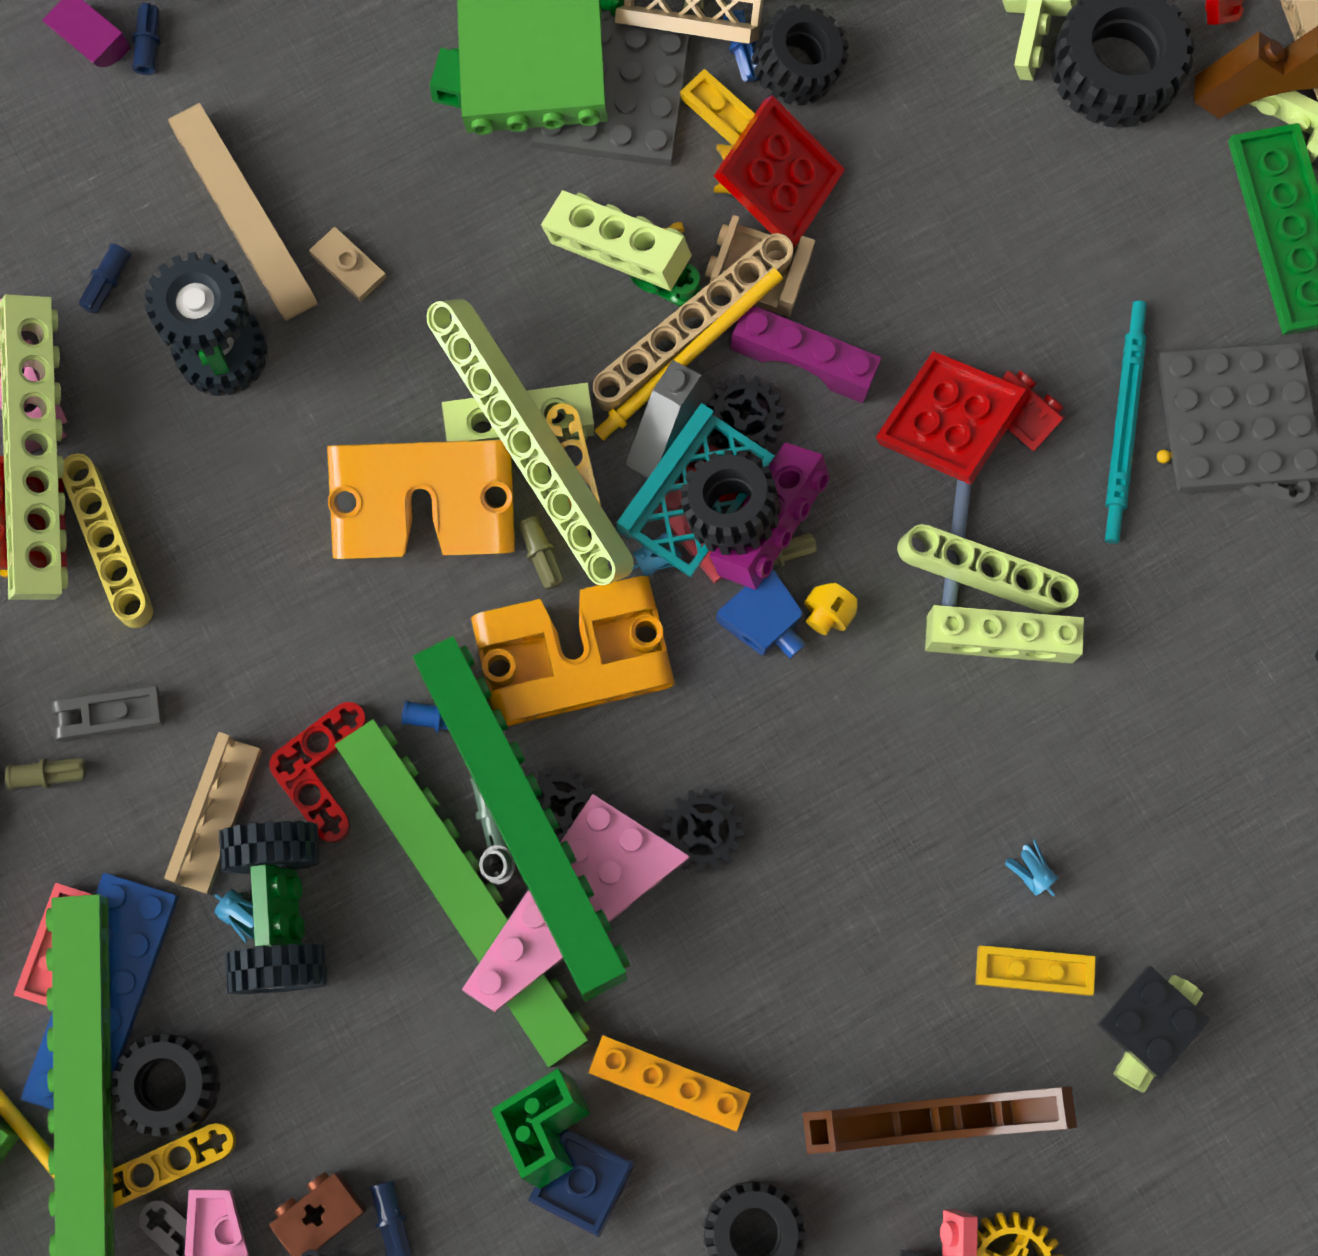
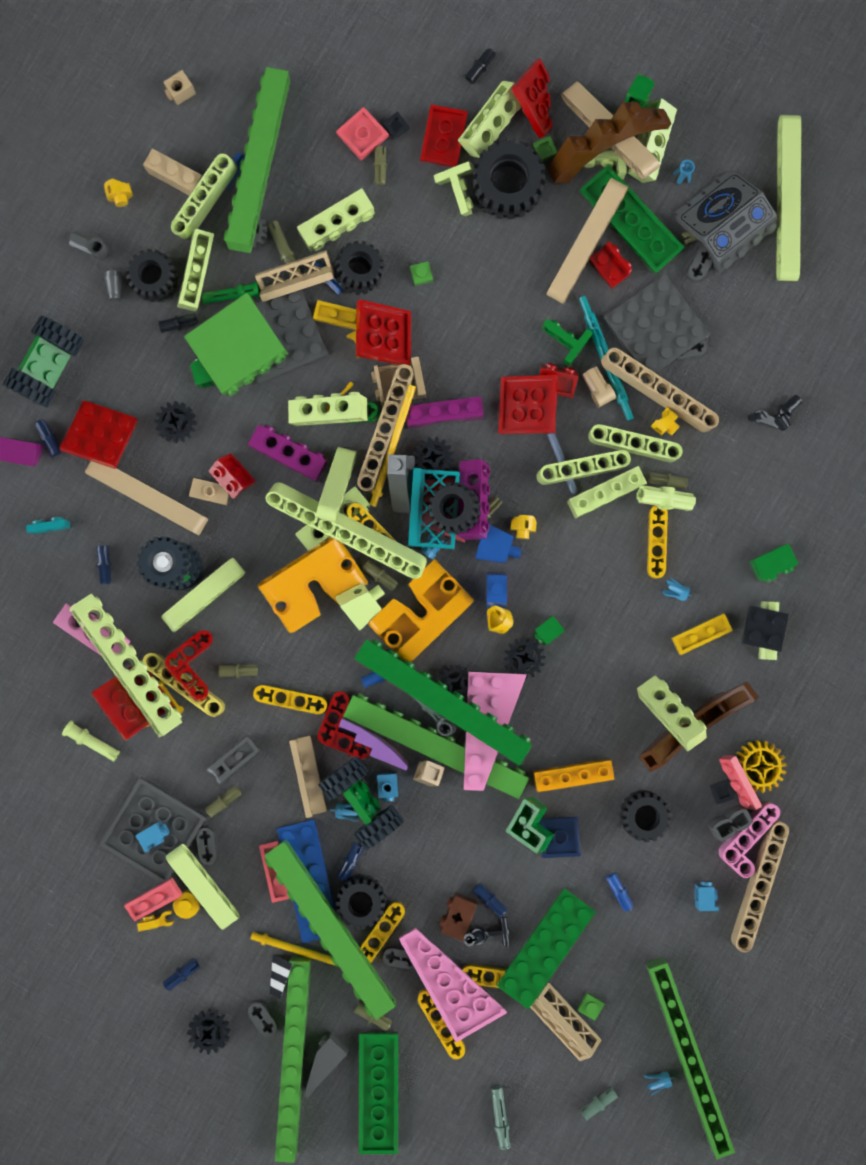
camera: 25 degrees left, 10 degrees up
none -> teal plate [26,517,71,535]
none -> red plate [60,400,138,469]
none -> black gear [154,401,197,443]
none -> yellow hinge [157,680,184,714]
none -> yellowish green beam [161,558,246,632]
none -> red beam [165,630,213,702]
none -> red bracket [209,453,256,499]
none -> olive axle [219,663,258,678]
none -> magenta brick [248,424,328,482]
none -> yellow beam [253,685,328,714]
none -> yellowish green beam [316,447,357,522]
none -> yellowish green torso [335,583,385,631]
none -> dark blue axle [337,842,363,881]
none -> medium lavender slope [339,717,408,770]
none -> dark azure brick [377,772,398,802]
none -> bright green plate [410,261,433,286]
none -> tan brick [413,761,444,787]
none -> blue torso [486,572,507,608]
none -> yellow piece [487,606,513,634]
none -> bright green plate [532,136,557,162]
none -> green brick [533,616,565,645]
none -> green bracket [541,318,593,367]
none -> tan beam [546,178,628,304]
none -> tan piece [582,367,616,408]
none -> yellowish green beam [588,424,682,462]
none -> red bracket [589,241,632,289]
none -> tan beam [601,348,719,432]
none -> yellowish green piece [637,485,696,511]
none -> yellowish green brick [637,675,707,751]
none -> yellow beam [647,505,668,579]
none -> olive axle [648,472,688,490]
none -> yellow piece [650,407,680,436]
none -> green brick [749,543,799,583]

